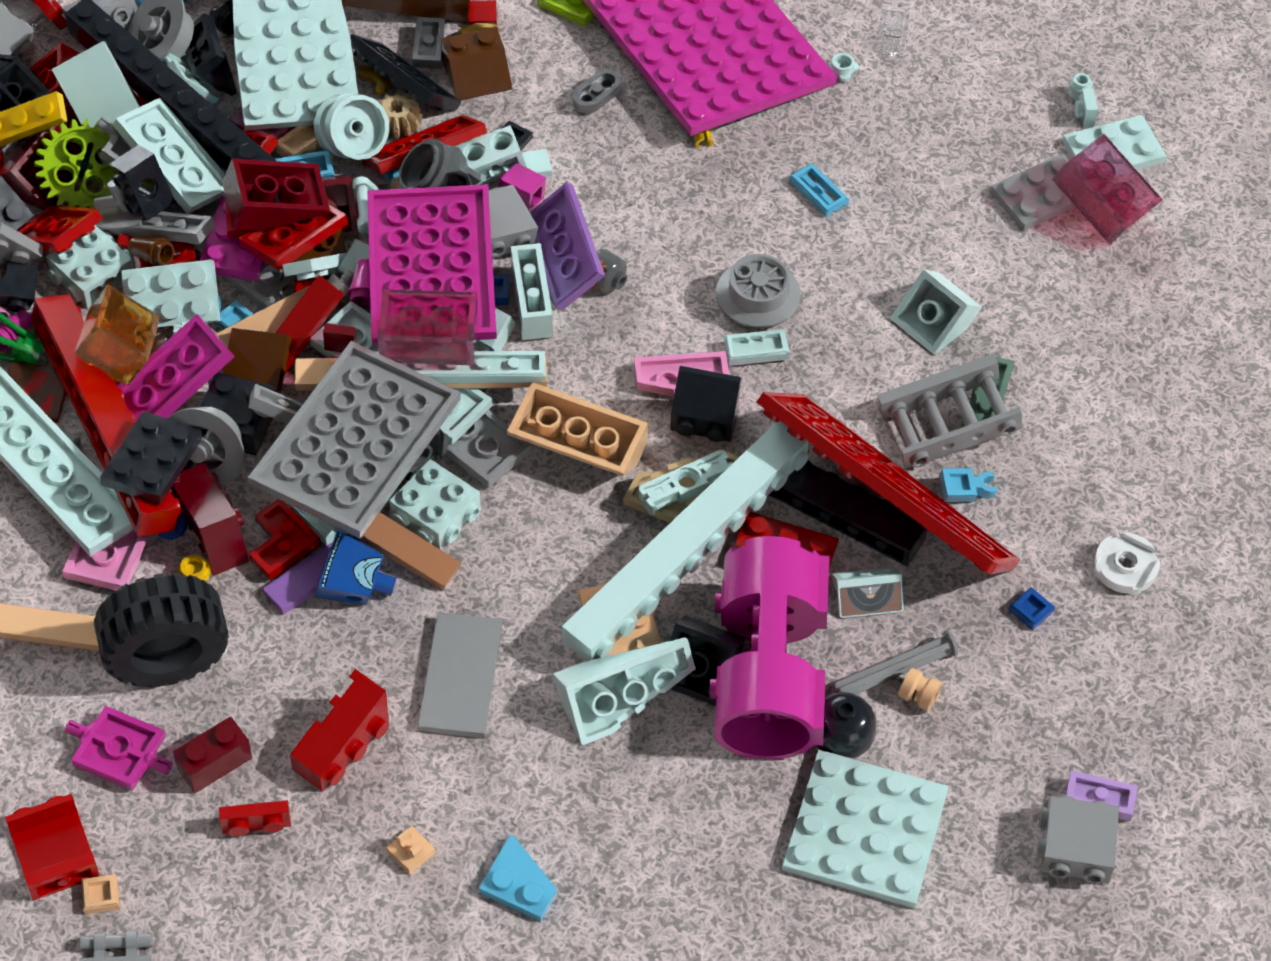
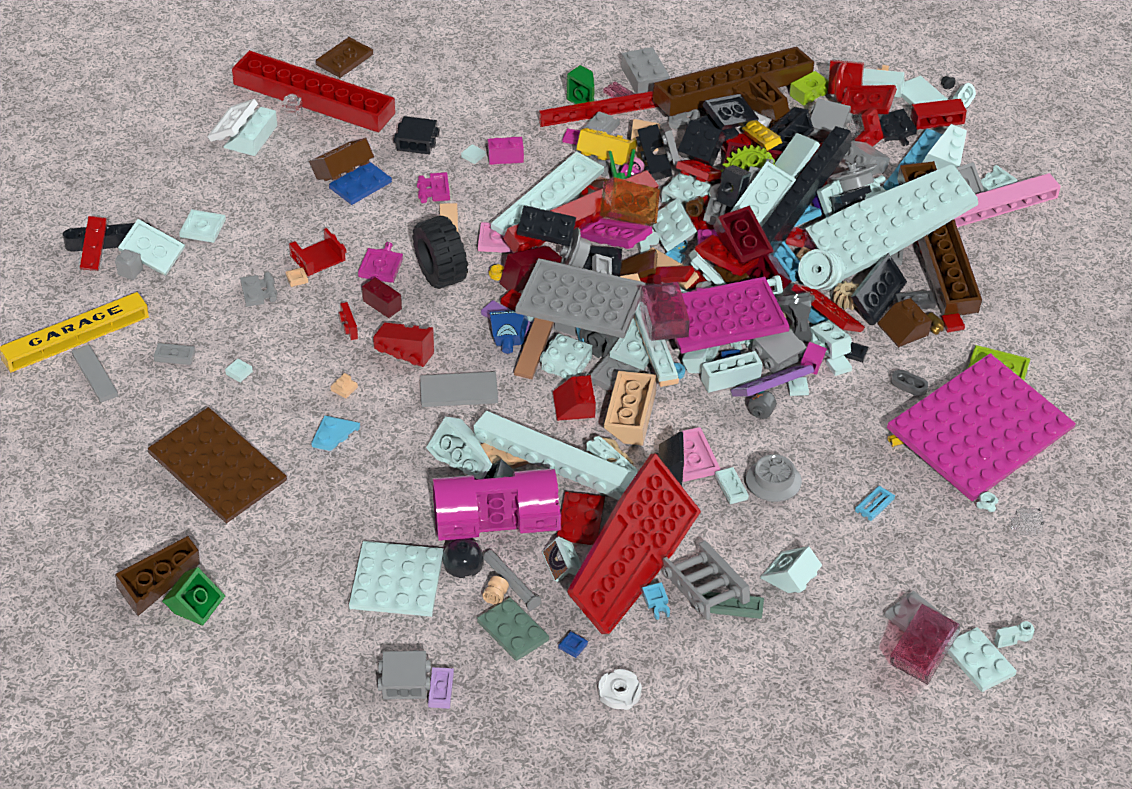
camera: 80 degrees right, 10 degrees down
none -> sand green plate [477,598,549,661]
none -> red slope [552,375,596,421]

